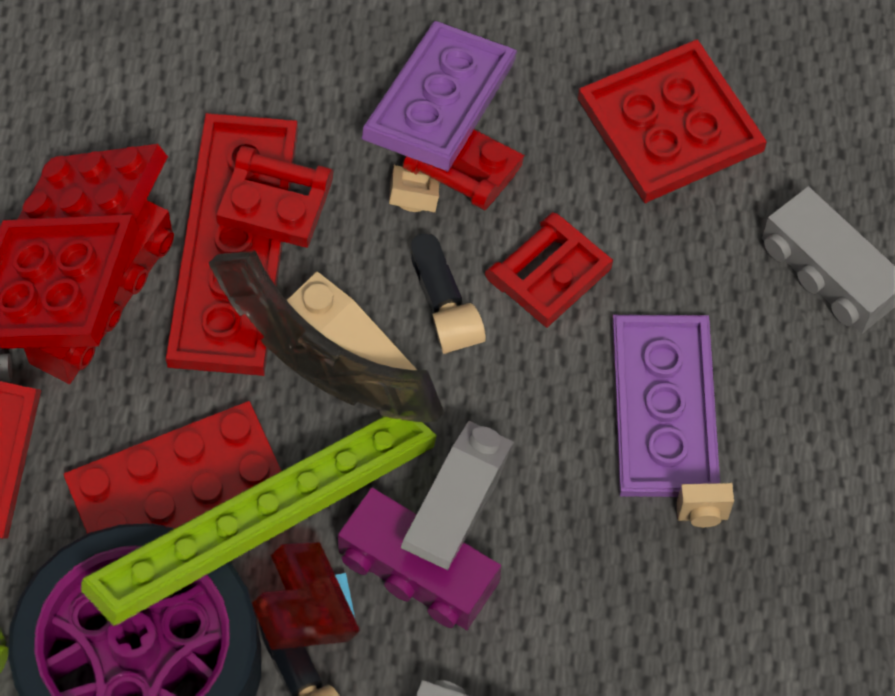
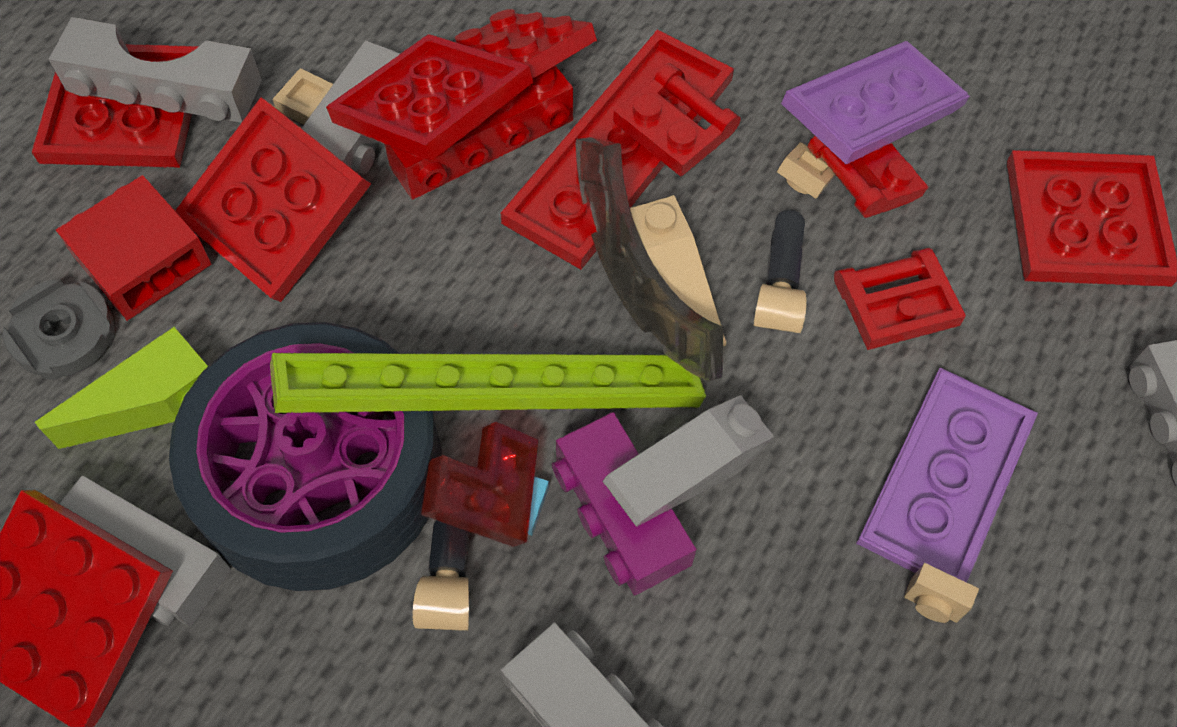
camera: 30 degrees right, 0 degrees up
red plate [63,401,281,534] -> none

